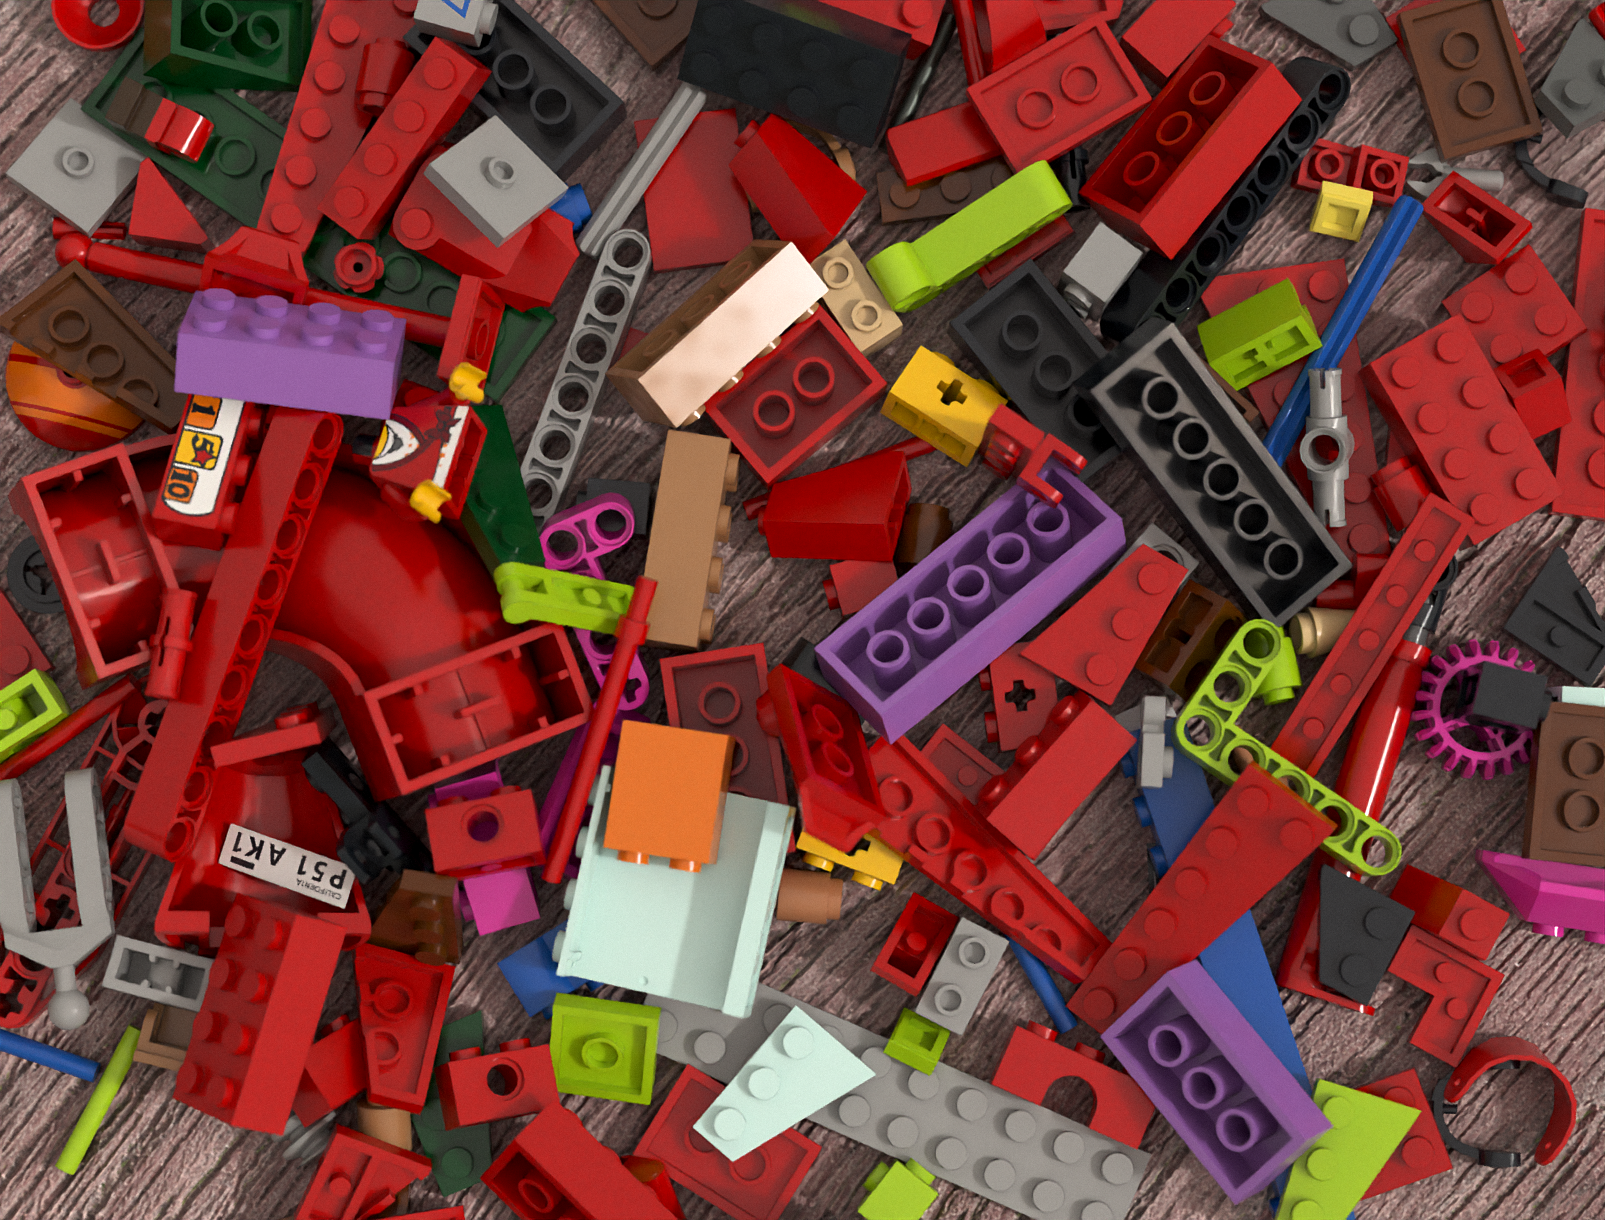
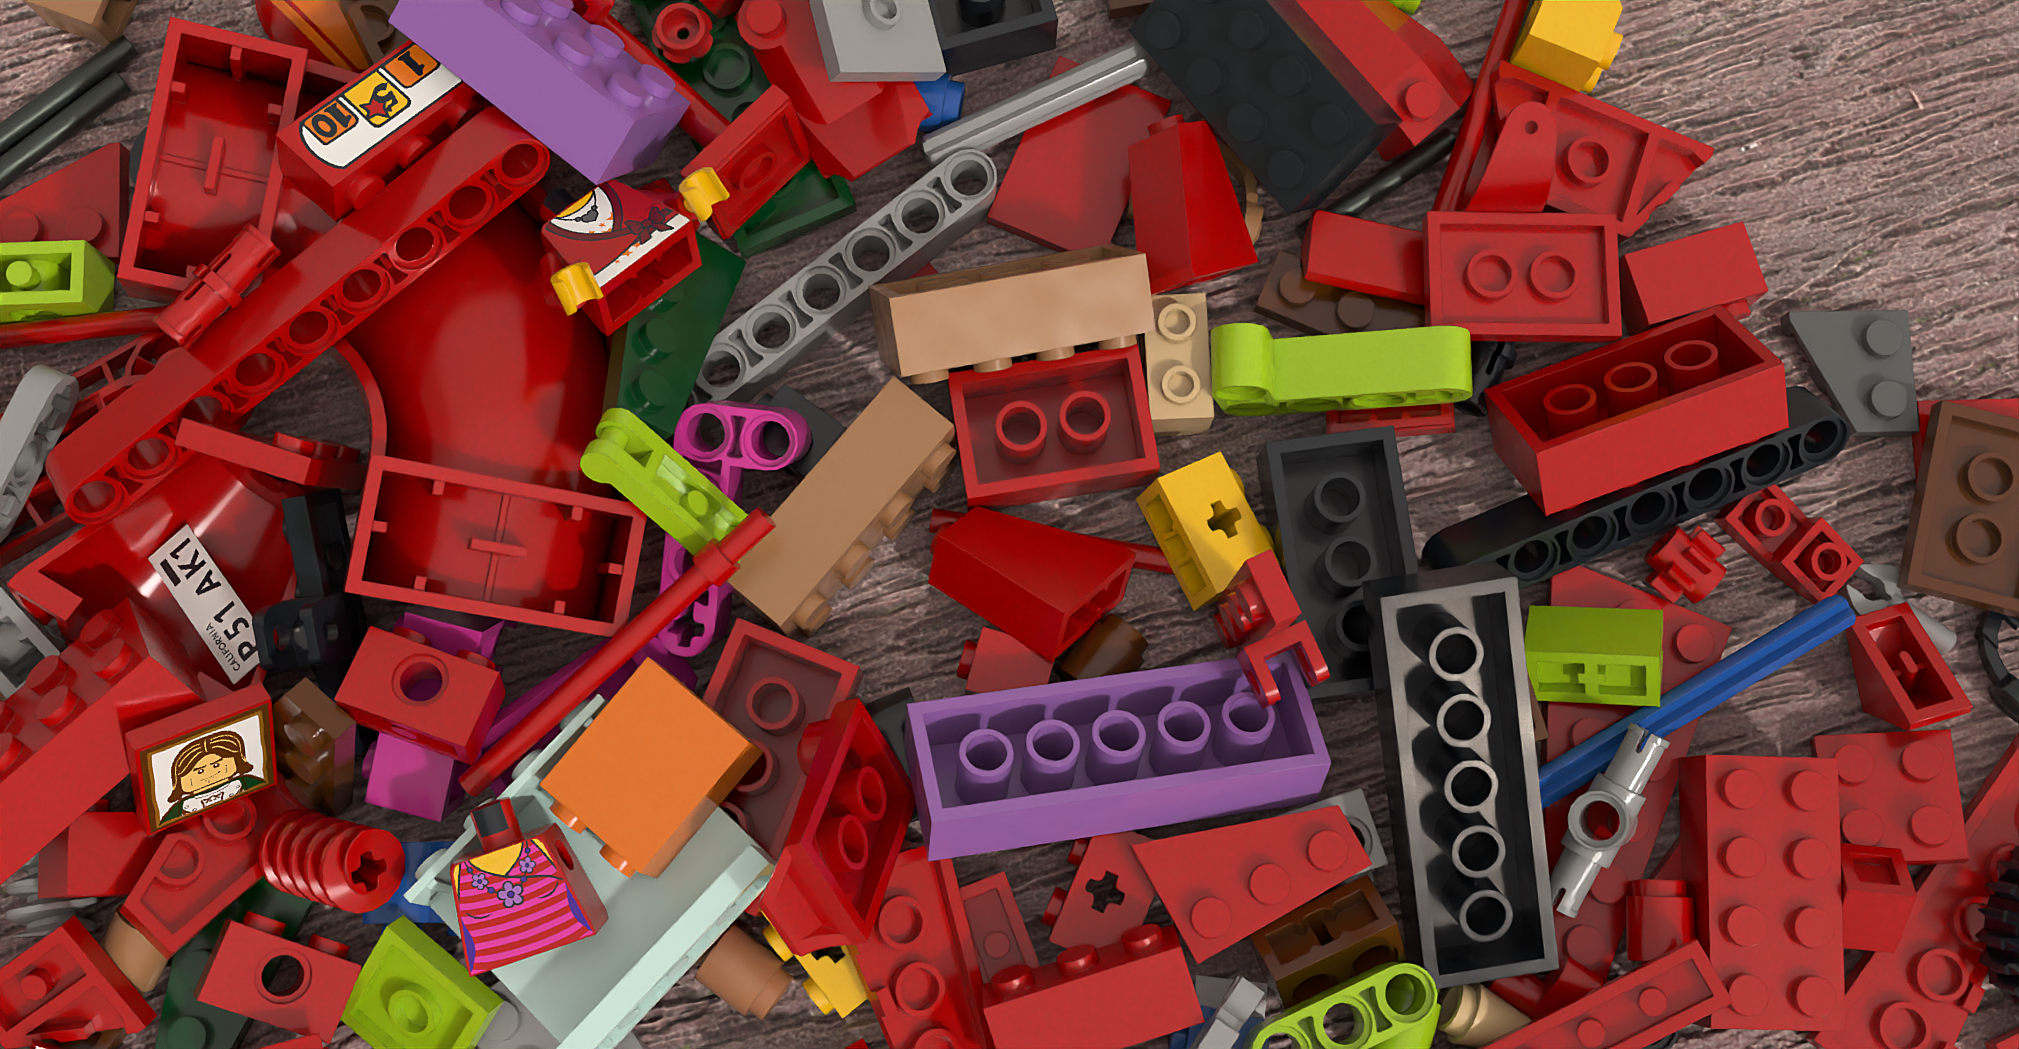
camera: 25 degrees right, 5 degrees down
light grey brick [1056,222,1142,322] -> none
light yellow tile [1309,180,1373,242] -> none
none -> tile [124,682,278,836]
none -> red piece [258,809,406,914]
none -> torso [450,797,609,977]
none -> red gear [1644,525,1727,604]

